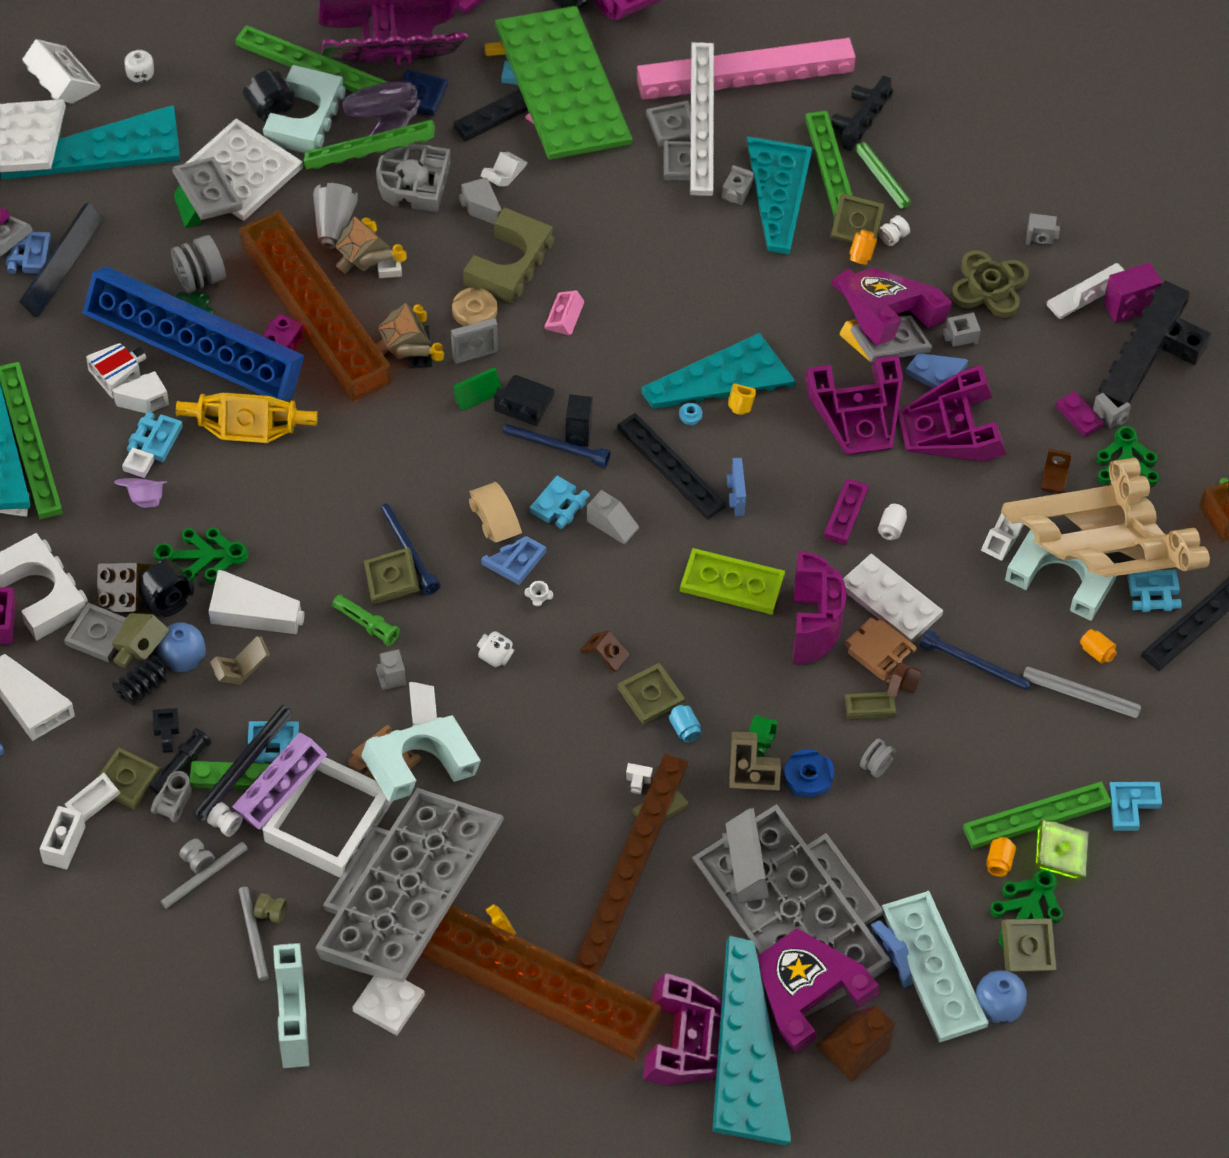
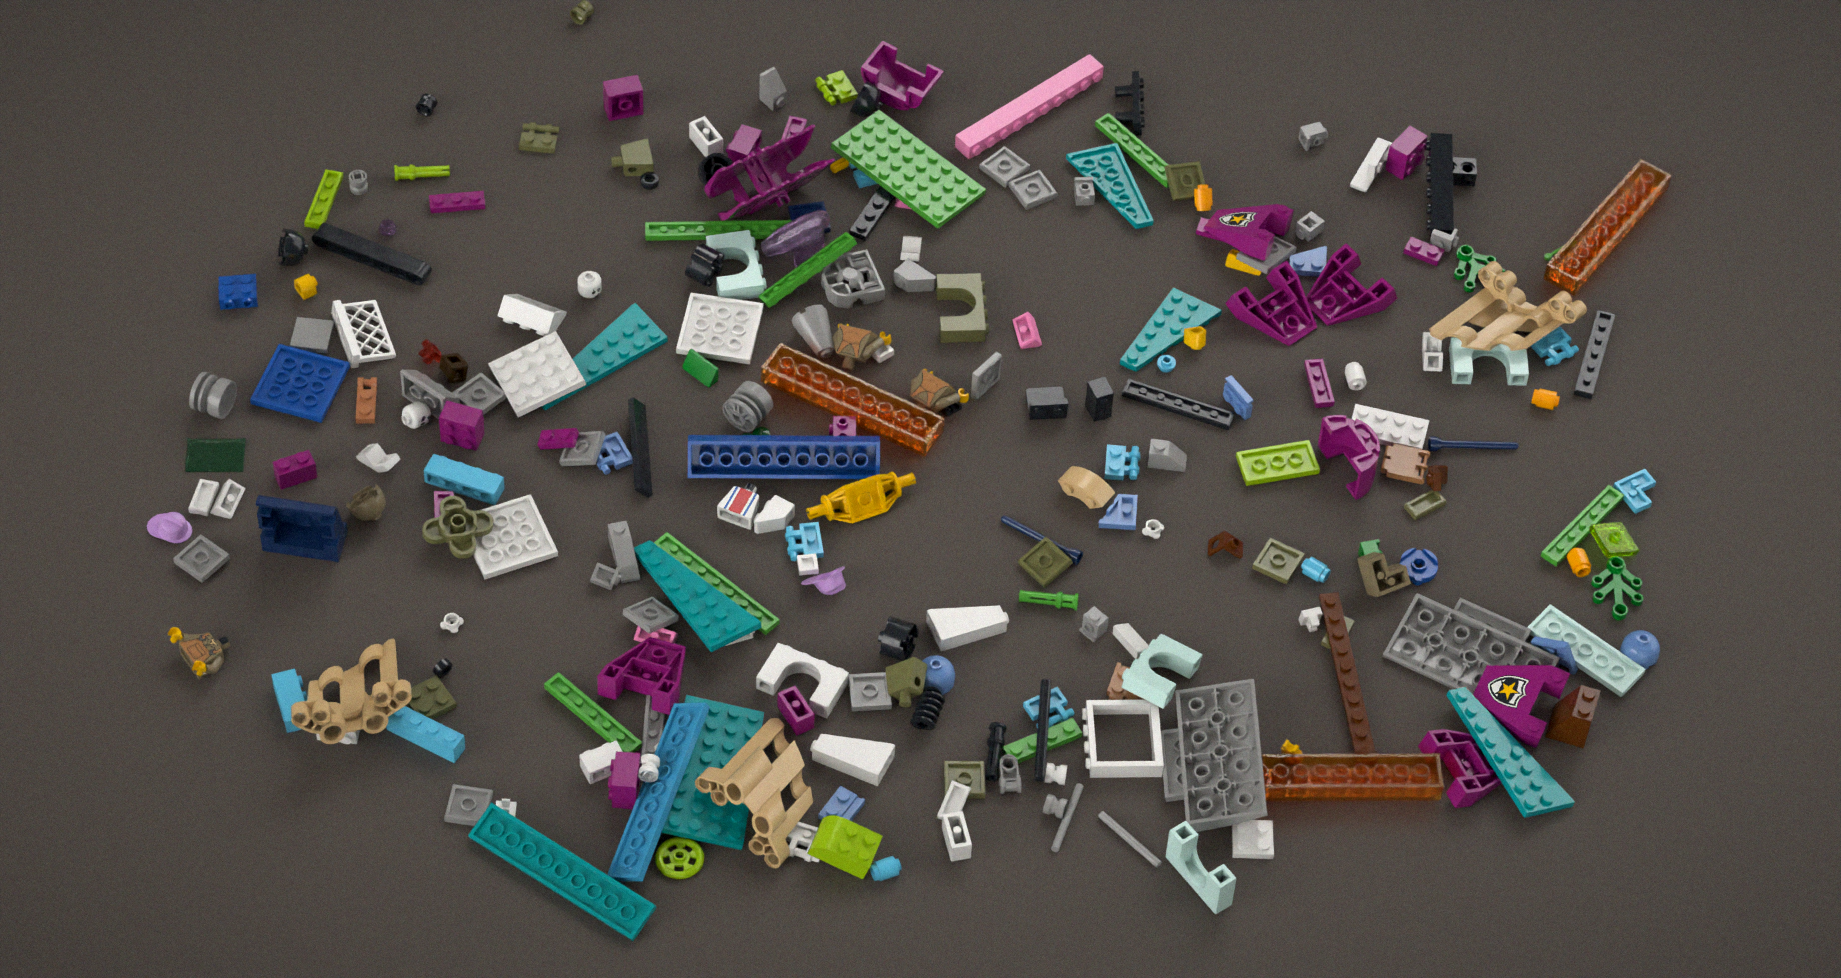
camera: 30 degrees left, 5 degrees down
bracket [97,563,154,612] -> none
black plate [153,708,179,753] -> none
green plant [154,527,249,584] -> none
light grey tile [172,157,243,220] -> none
dark tan bracket [210,636,270,685] -> none
lavender brick [232,732,327,830] -> none
olive wheel [254,893,287,924] -> none
tan tile [452,288,497,326] -> none
green slope [454,367,502,411] -> none
white head [477,631,514,667] -> none
dark blue piece [503,424,611,468] -> none
white plate [690,42,714,196] -> none
light grey slope [722,808,769,903] -> none
bright green axle [856,142,911,209] -> none
light grey wheel [860,738,896,778] -> none
white wheel [878,215,910,246] -> none
olive plant [952,250,1029,318] -> none
olive plate [1001,919,1056,972] -> none
light grey axle [1023,666,1141,718] -> none
reddish brown bracket [1041,449,1072,494] -> none

